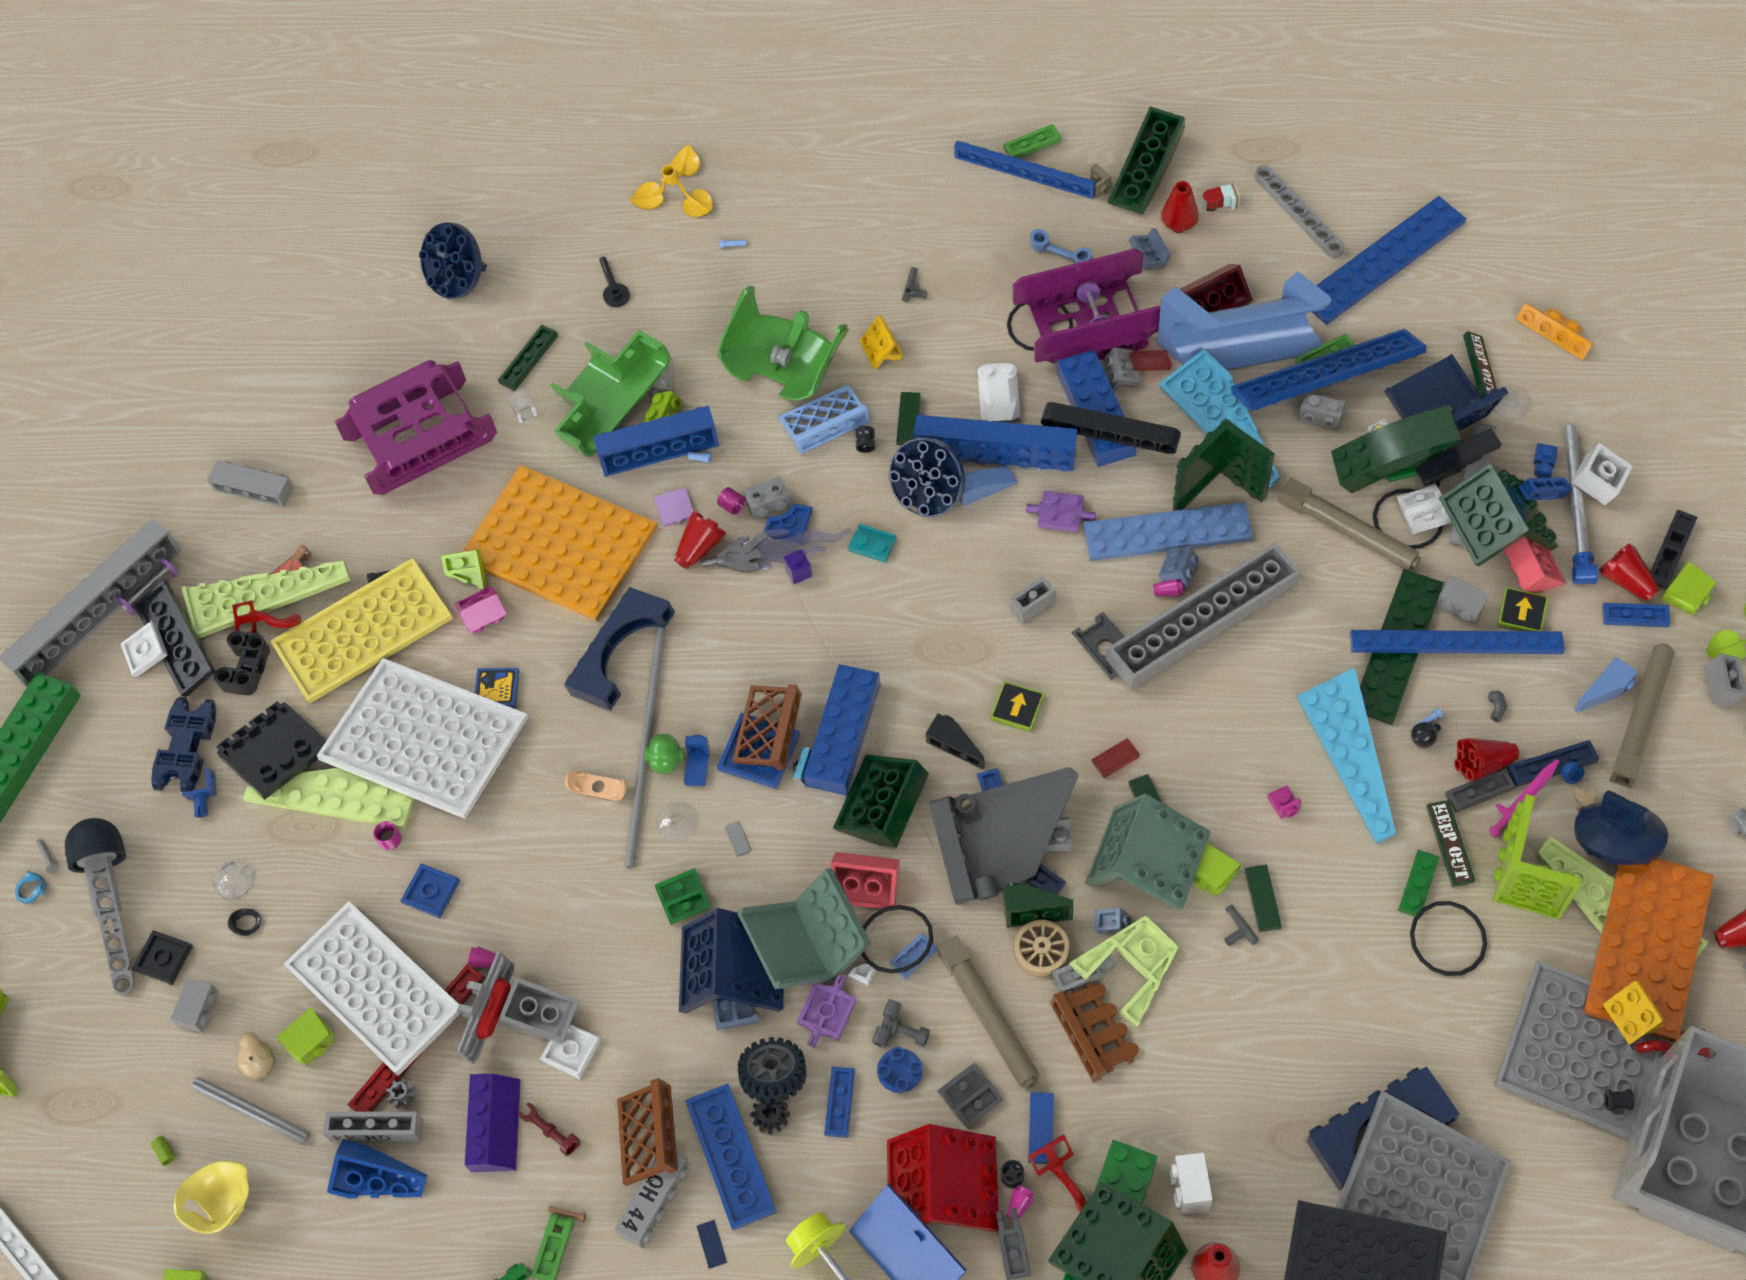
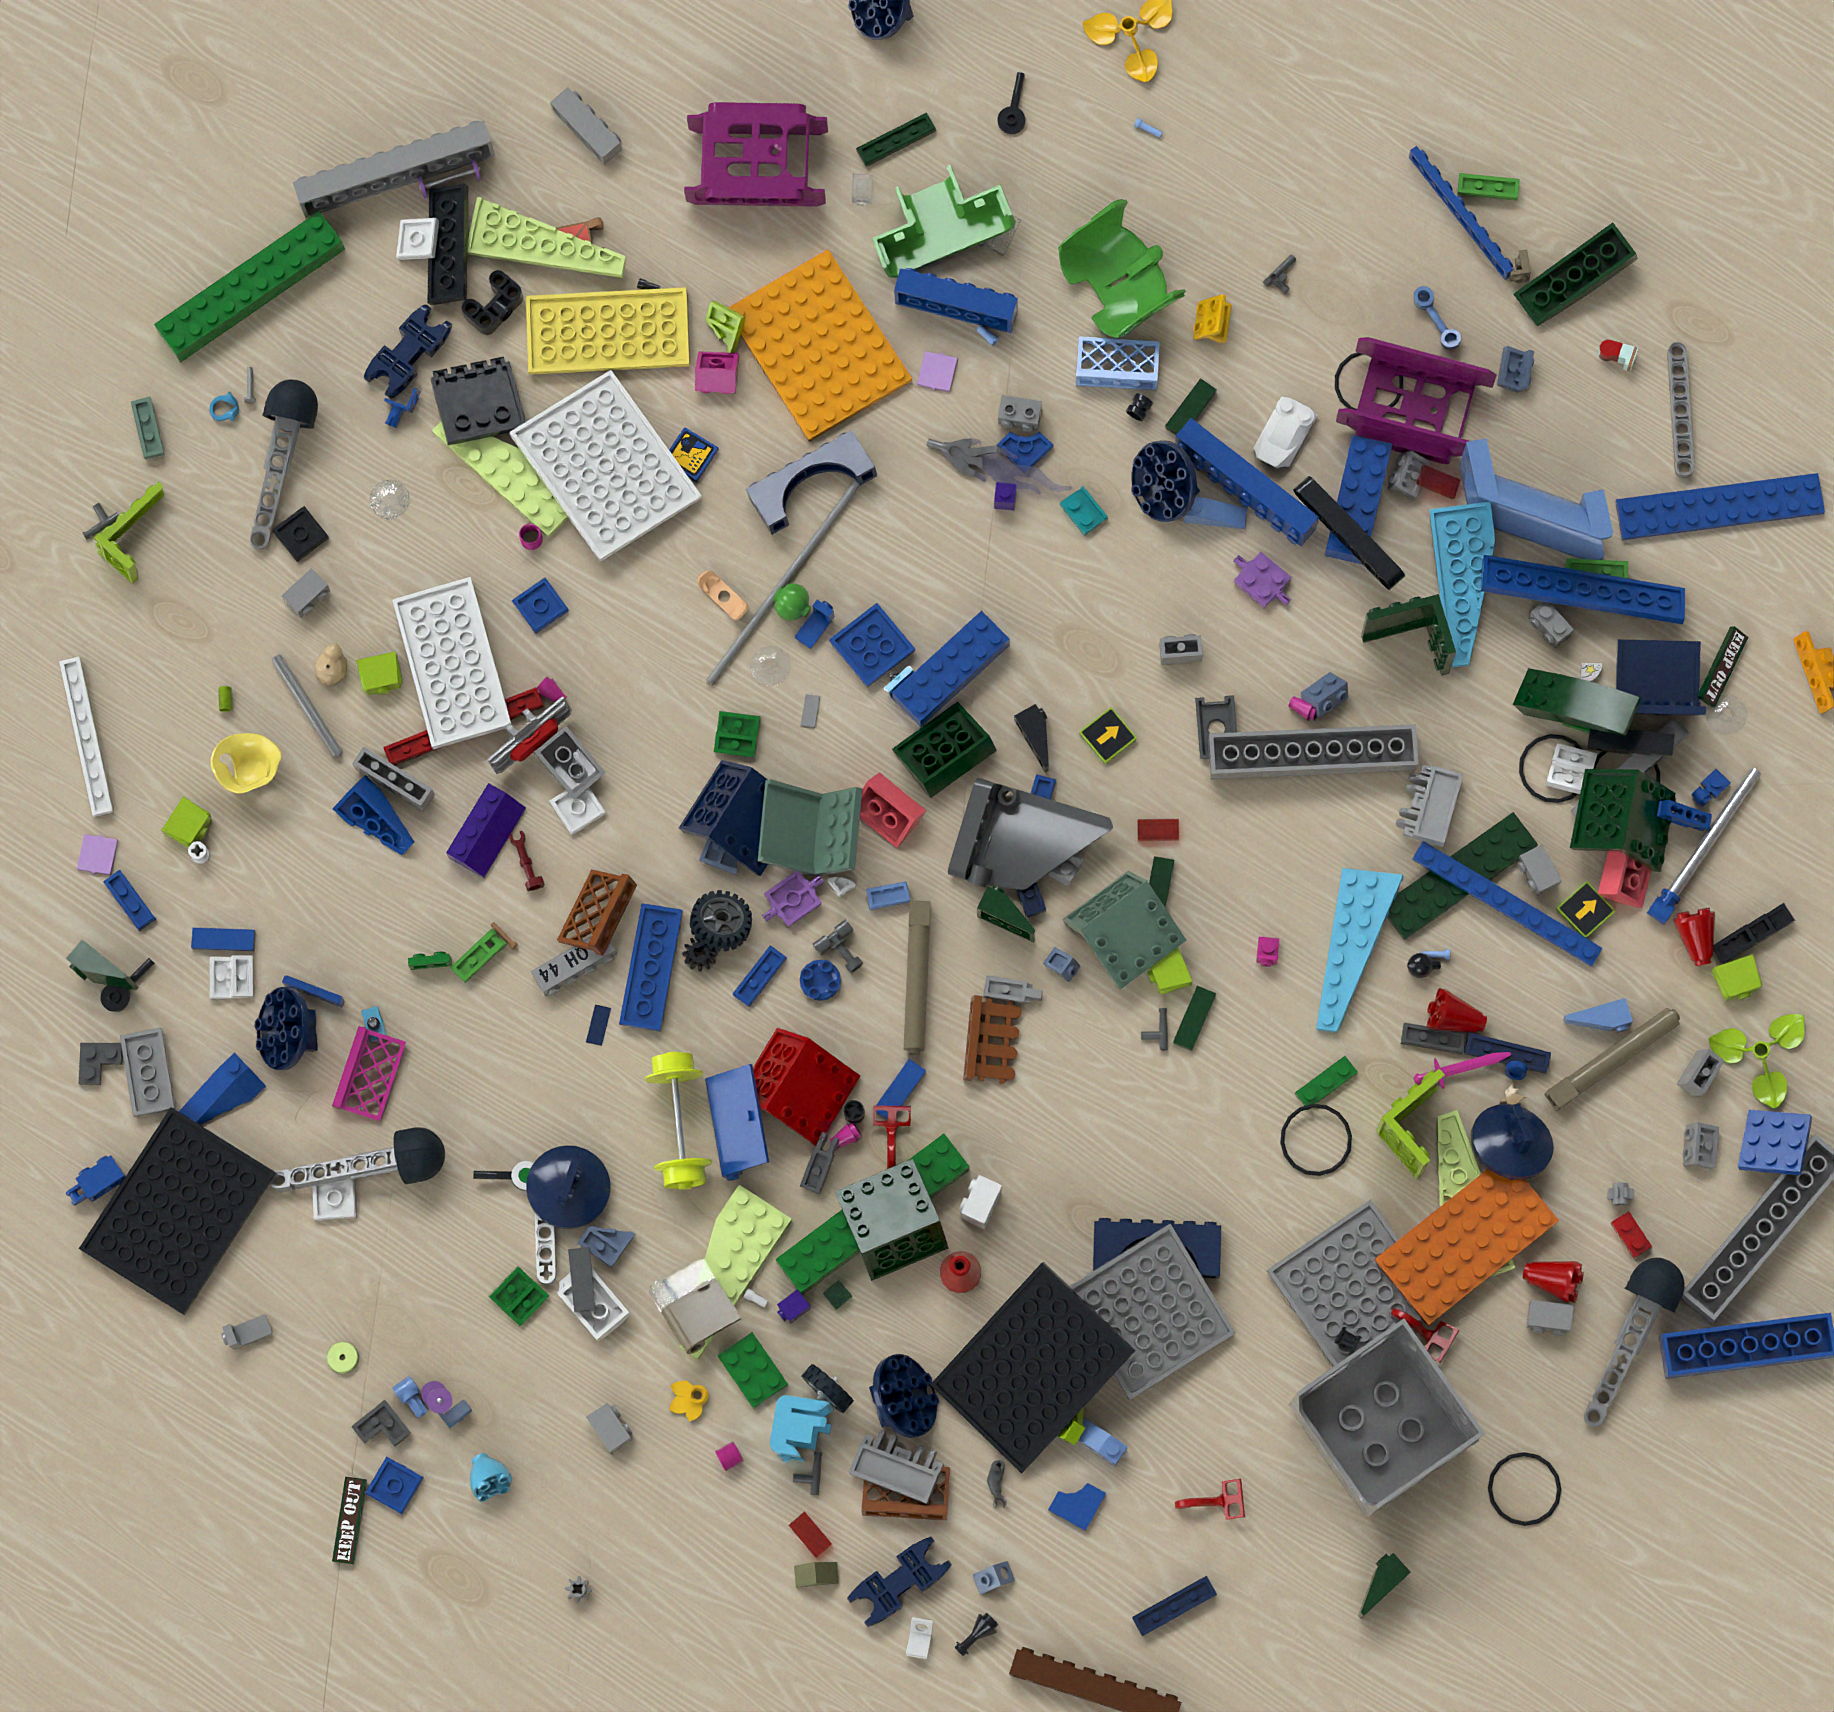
camera: 30 degrees right, 15 degrees up
black piece [227,909,261,936] -> none
red piece [232,600,302,633] -> none
light grey gear [386,1079,416,1109] -> none
lime bracket [644,391,684,422] -> none
red cone [674,510,726,569] -> none
dark pink piece [717,487,745,515] -> none
dark orange fence [733,684,802,770] -> none
light grey wheel [770,345,792,368] -> none
black piece [861,905,934,974] -> none
dark grey slope [937,1063,1003,1128] -> none
tan wheel [1014,919,1070,977] -> none
yellowish green wing [1069,915,1179,1028] -> none
medium lavender axle [1077,282,1109,323] -> none
medium blue plate [1084,502,1253,561] -> none
red cone [1161,181,1199,234] -> none
dark red slope [1180,264,1253,313] -> none
dark tan brick [1279,477,1421,570] -> none
tile [1426,800,1475,887] -> none
dark grey arm [1488,690,1507,722] -> none
white brick [1571,443,1633,505] -> none
blue tile [1602,603,1670,627] -> none
yellow bracket [1603,980,1664,1044] -> none
none -> light grey hinge [1395,765,1463,847]

